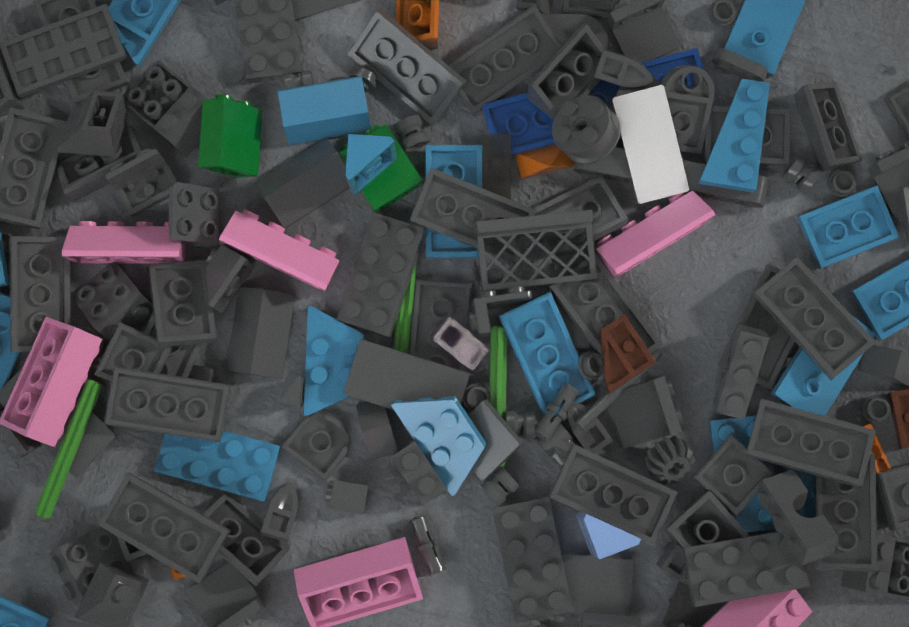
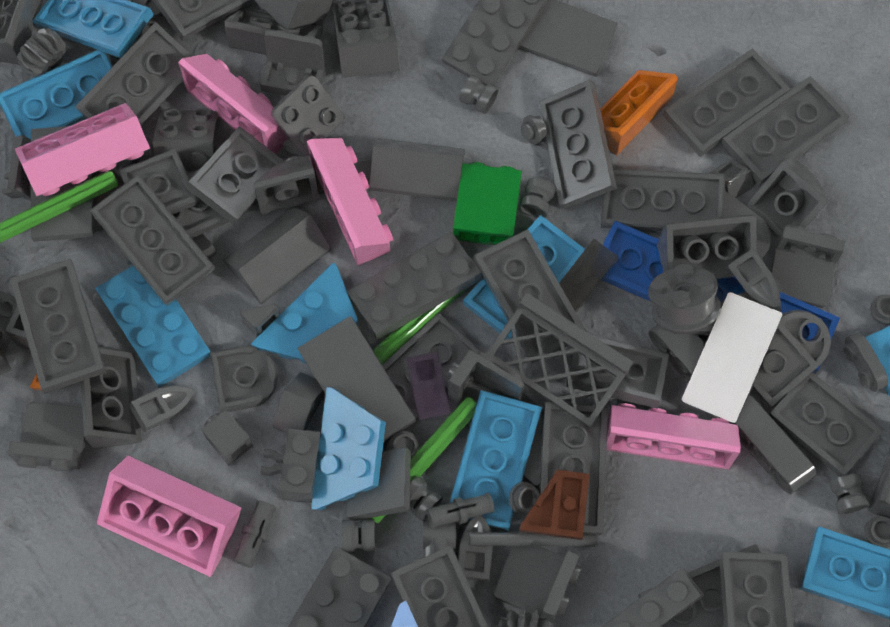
camera: 45 degrees right, 15 degrees down
green brick [198,94,263,178] -> none
dark azure slope [278,76,371,145] -> none
dark azure slope [346,134,397,196] -> none
orange slope [515,144,575,180] -> none
dark azure wing [698,79,770,193] -> none

